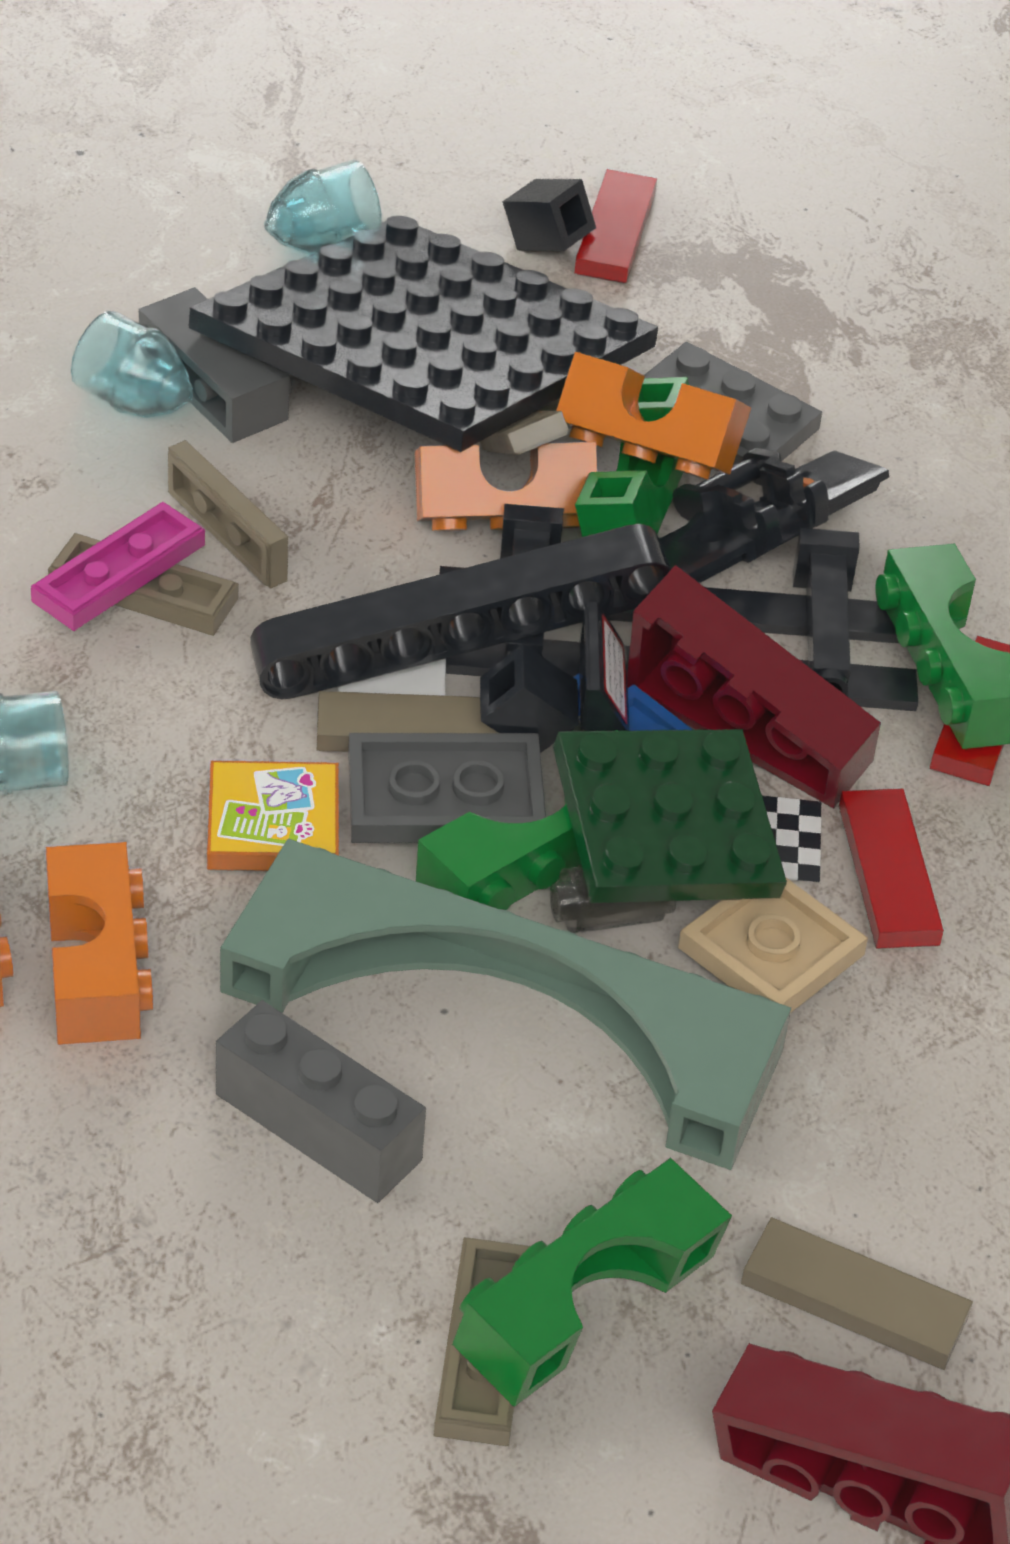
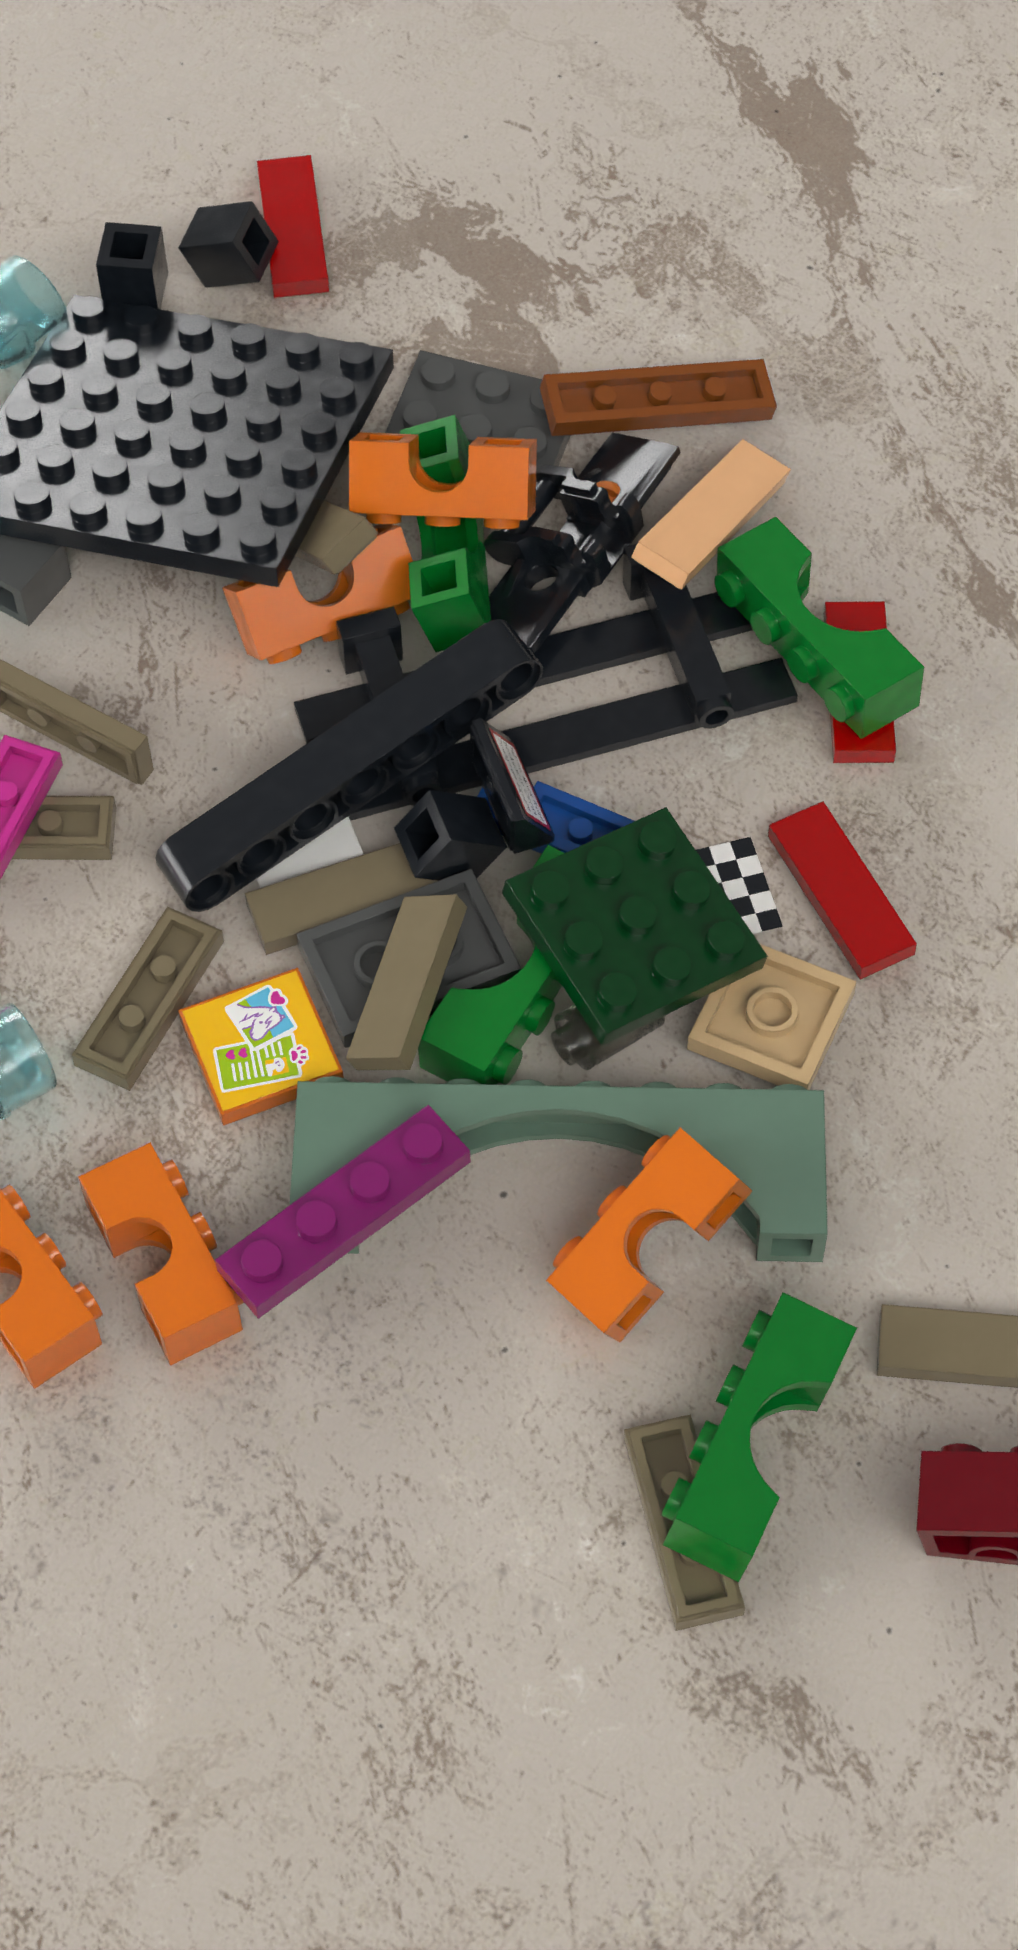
camera: 15 degrees left, 15 degrees up
dark grey brick [216,1000,426,1204] -> none
dark red wedge [627,565,881,809] -> none
none -> dark tan tile [72,906,224,1091]
none -> black brick [96,222,168,309]
none -> magenta plate [215,1105,471,1319]
none -> dark tan tile [346,894,467,1071]
none -> dark orange plate [540,359,777,436]
none -> orange arch [546,1127,752,1342]
none -> light nougat tile [631,439,791,590]

